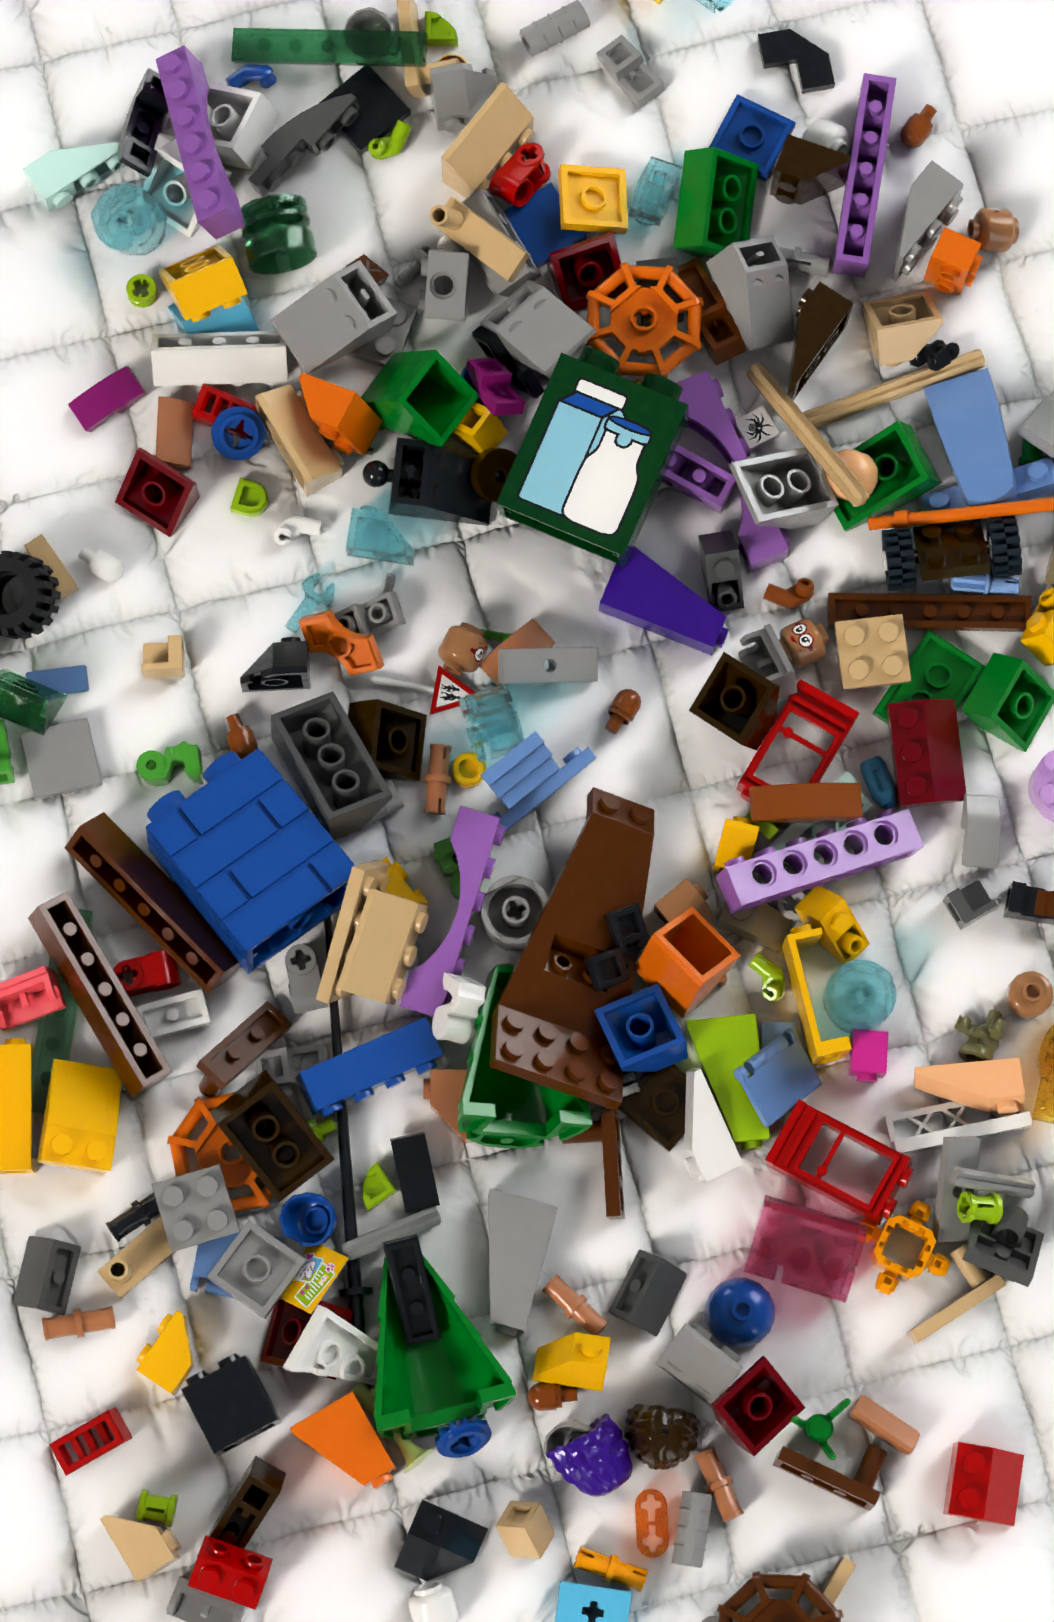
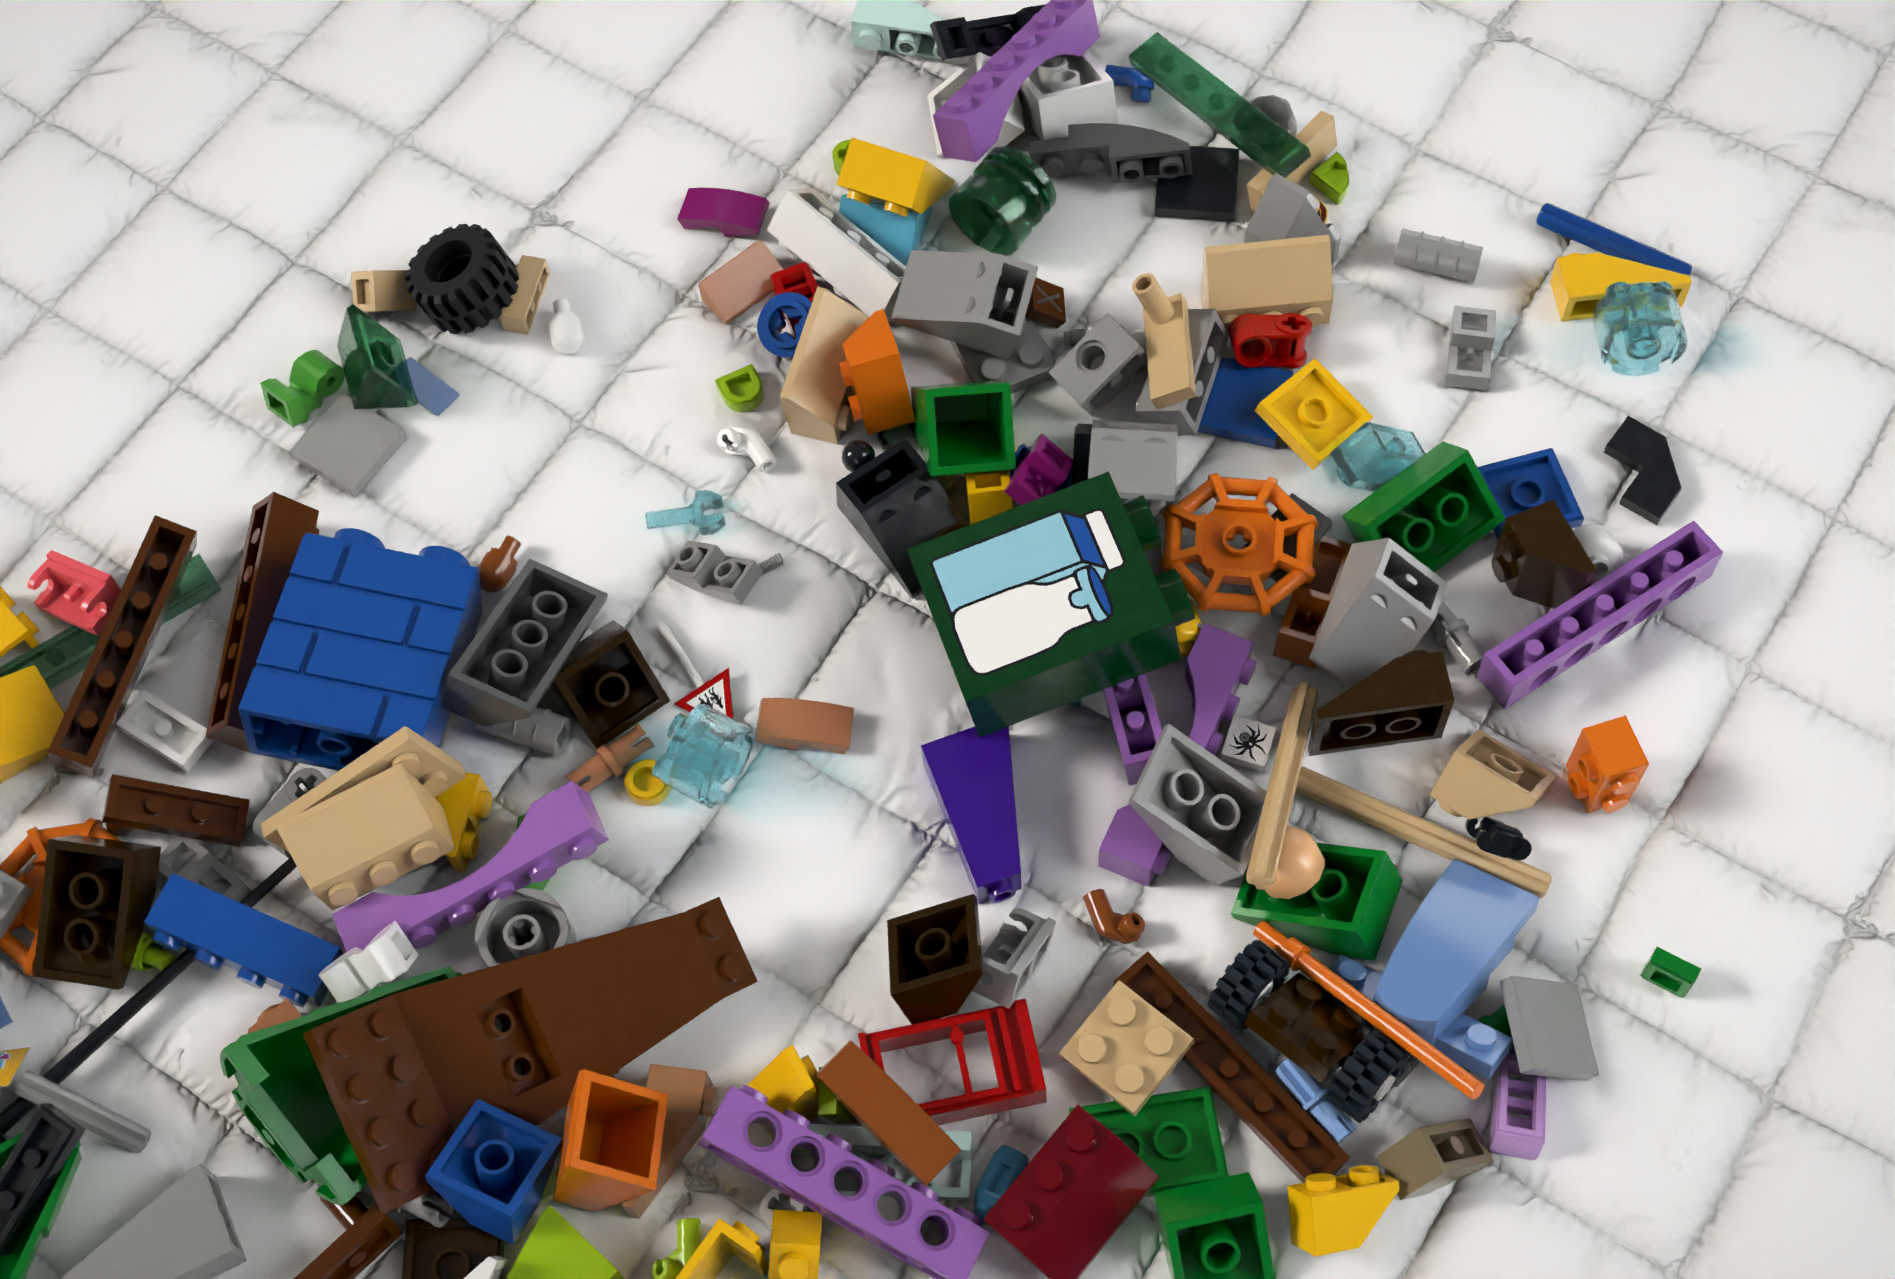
camera: 55 degrees right, 15 degrees down
clear light blue brick [91,183,167,256] -> none
red piece [113,949,181,997] -> none
dark red slope [115,447,200,537] -> none
bright green leg [136,741,204,786] -> none
tan panel [141,635,185,678] -> none
black slope [240,637,311,692] -> none
blue hair [279,1193,337,1247] -> none
orange tile [298,610,385,676] -> none
clear light blue slope [346,505,415,566] -> none
lime tile [362,1162,397,1212] -> none
lime arm [368,120,412,160] -> none
black slope [390,1132,440,1212] -> none
medium nougat head [438,622,488,676] -> none
bright green leg [480,629,512,642] -> none
medium blue slope [480,731,597,832] -> none
light grey tile [498,647,598,684] -> none
dark red slope [548,232,628,311] -> none
black tile [584,903,649,992] -> none
dark orange cylinder [605,689,641,734] -> none
dark grey slope [698,530,744,612] -> none
dark tan slope [715,902,792,953] -> none
medium nougat head [779,618,829,668] -> none
light grey slope [892,160,964,282] -> none
dark orange cylinder [900,104,937,148] -> none
medium nougat head [967,208,1019,252] -> none

